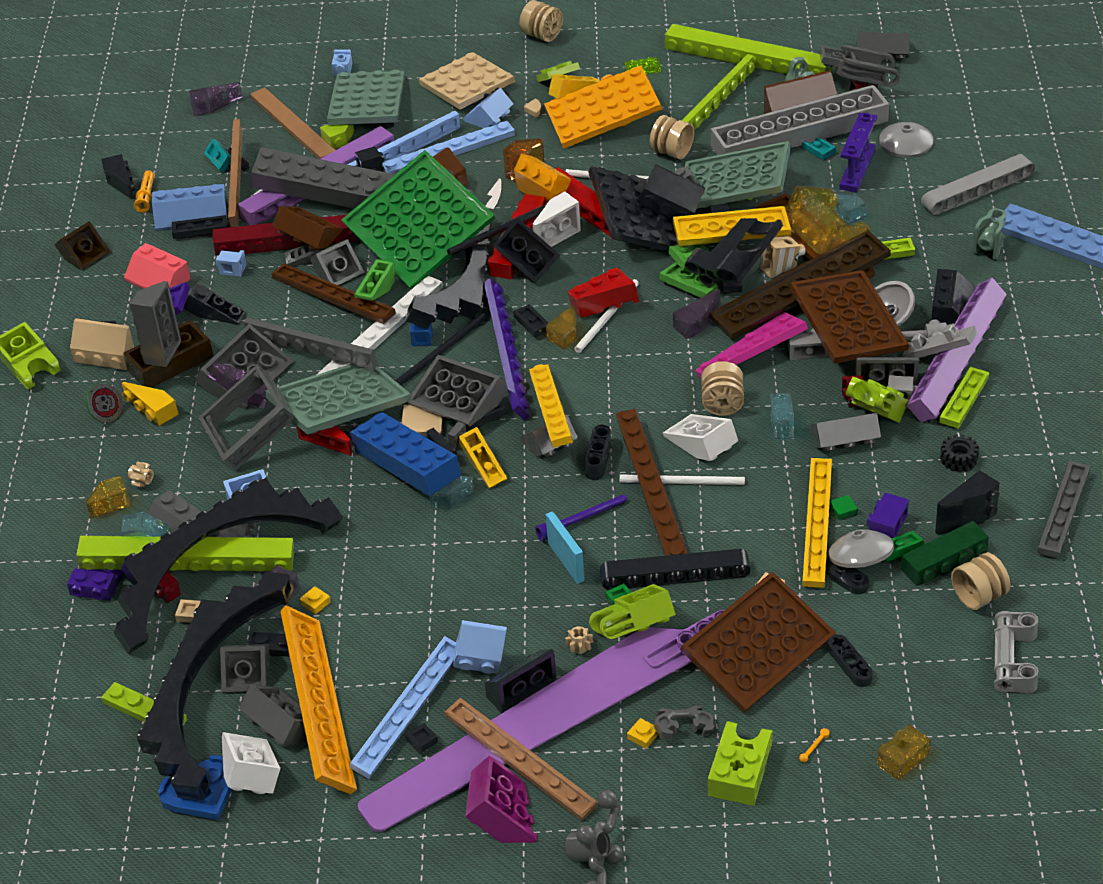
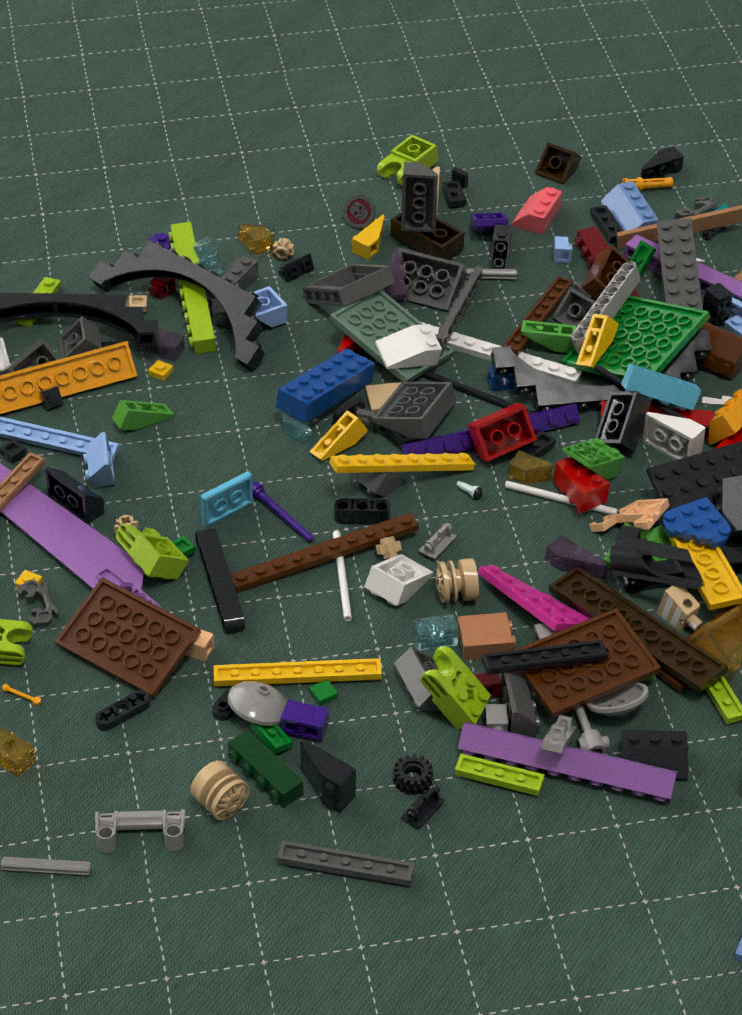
camera: 75 degrees right, 0 degrees up
none -> light grey axle [1,856,91,875]
none -> black plate [39,386,64,410]
none -> bright green slope [112,400,174,431]
none -> black hinge [278,253,315,282]
none -> white slope [375,324,442,369]
none -> tan gear [376,536,402,559]
none -> black hinge [401,785,445,829]
none -> light grey hinge [418,523,457,560]
none -> black tile [452,167,468,189]
none -> light aqua piece [456,481,483,499]
none -> nougat brick [457,612,516,660]
none -> light grey axle [466,268,517,280]
none -> red brick [467,403,537,462]
none -> black tile [481,640,608,675]
none -> bright green slope [562,438,625,479]
none -> light grey beam [571,262,641,354]
none -> yellow slope [576,314,619,368]
none -> light nougat wing [589,498,670,532]
none -> medium azure brick [621,363,701,411]
none -> green plate [629,240,657,277]
none -> blue plate [663,497,731,548]
none -> dark grey helmet [675,197,717,219]

